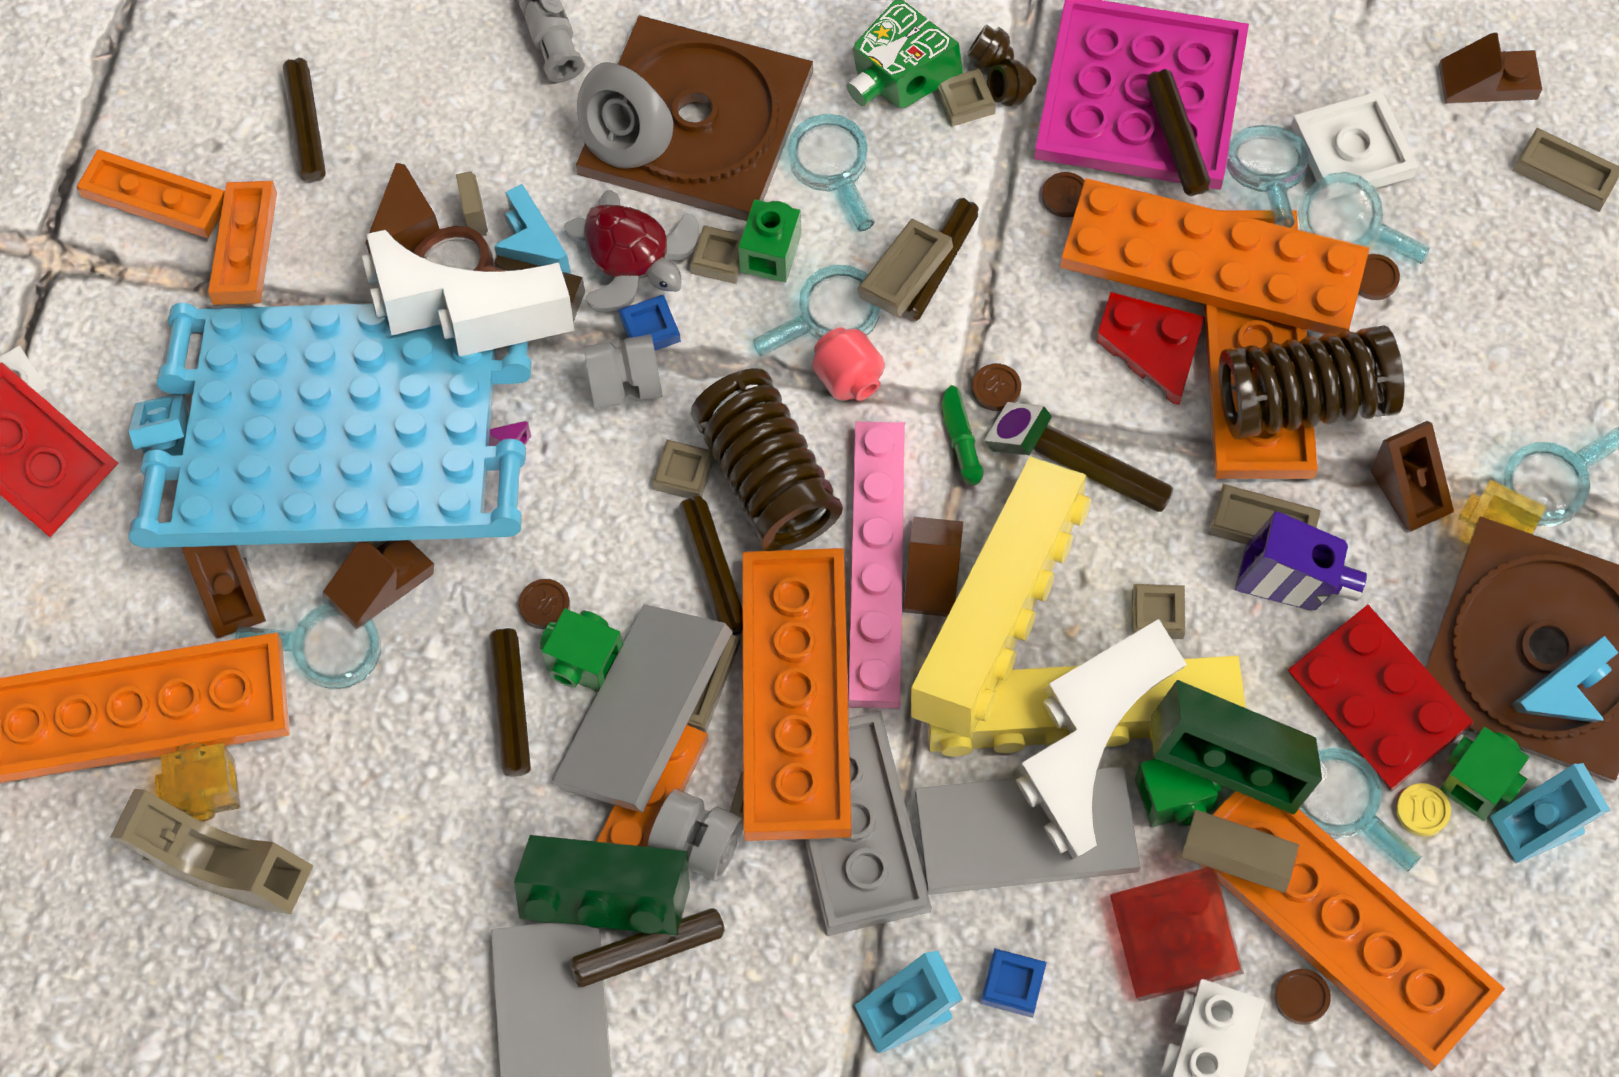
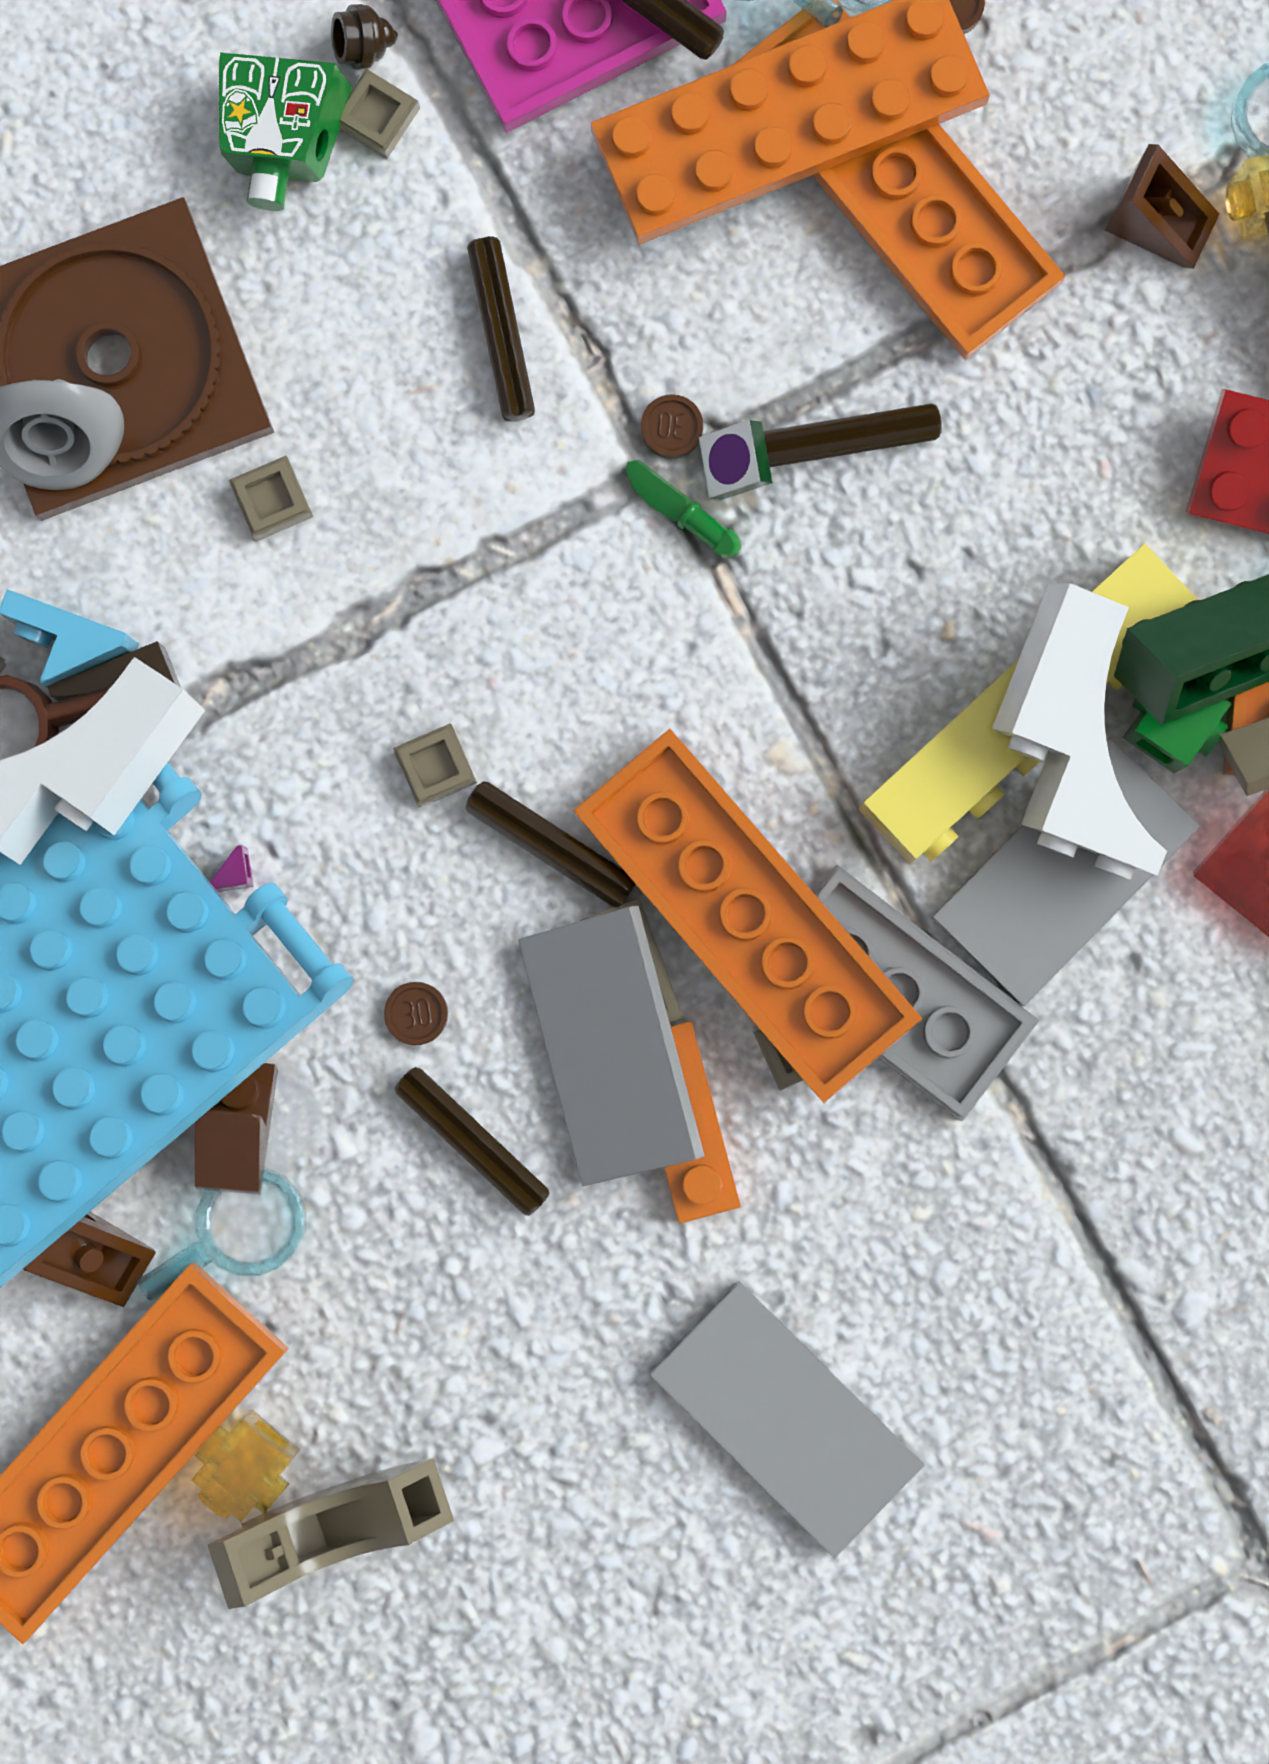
camera: 40 degrees left, 20 degrees up
dark green brick [514,835,690,936] -> none
green brick [539,608,623,692] -> none
animal [564,190,699,312] -> none
dark brown axle [570,908,725,987] -> none
light grey wheel [583,334,663,409] -> none
blue tile [618,294,681,351] -> none
light grey wheel [647,789,744,882] -> none
dark brown piece [690,368,843,551] -> none
green brick [738,199,802,283] -> none
piece [753,265,880,356] -> none
piece [788,114,875,231] -> none
coral head [812,327,885,401] -> none
bright pink plate [849,422,905,709] -> none
medium azure slope [855,951,963,1053] -> none
dark tan tile [857,218,953,318] -> none
reddish brown slope [904,516,964,617] -> none
light yellow brick [911,456,1091,738] -> none
blue tile [980,948,1047,1018] -> none
dark brown plate [987,59,1037,107] -> none
reddish brown piece [1042,172,1085,218] -> none
red wing [1096,292,1205,405] -> none
dark tan tile [1132,584,1185,639] -> none
dark tan tile [1209,484,1321,544] -> none
dark brown piece [1218,325,1405,439] -> none
dark purple torso [1234,511,1367,610] -> none

